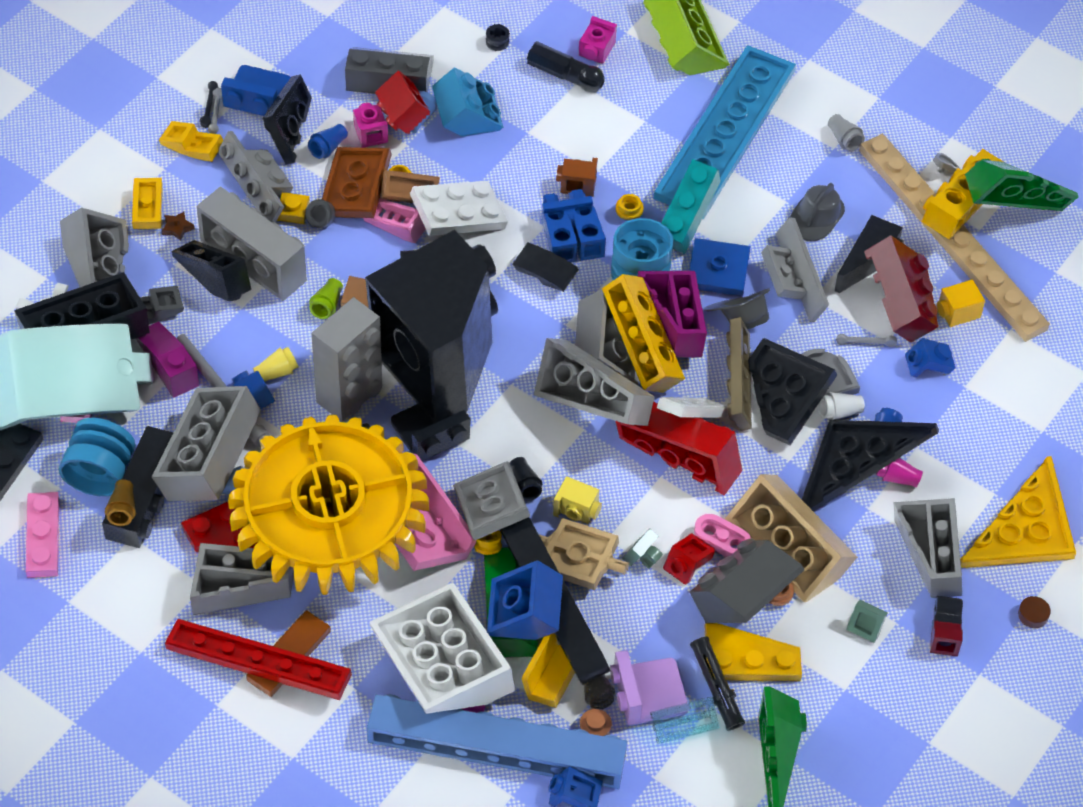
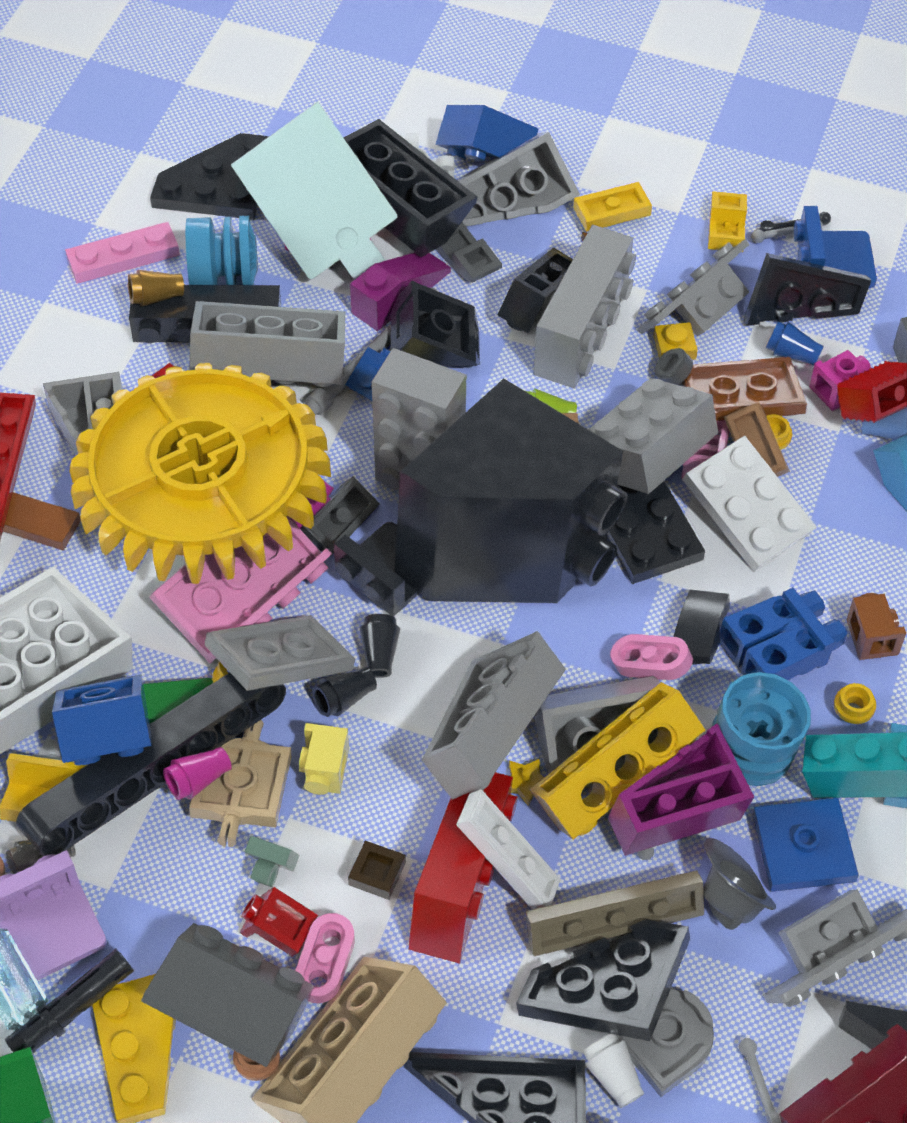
camera: 75 degrees right, 0 degrees up
none -> dark pink cone [163,747,232,800]
none -> dark brown plate [348,840,406,900]
none -> black cone [360,614,401,678]
none -> black slope [389,281,480,366]
none -> blue slope [435,105,539,161]
none -> light grey brick [588,378,718,494]
none -> bright pink plate [610,634,693,680]

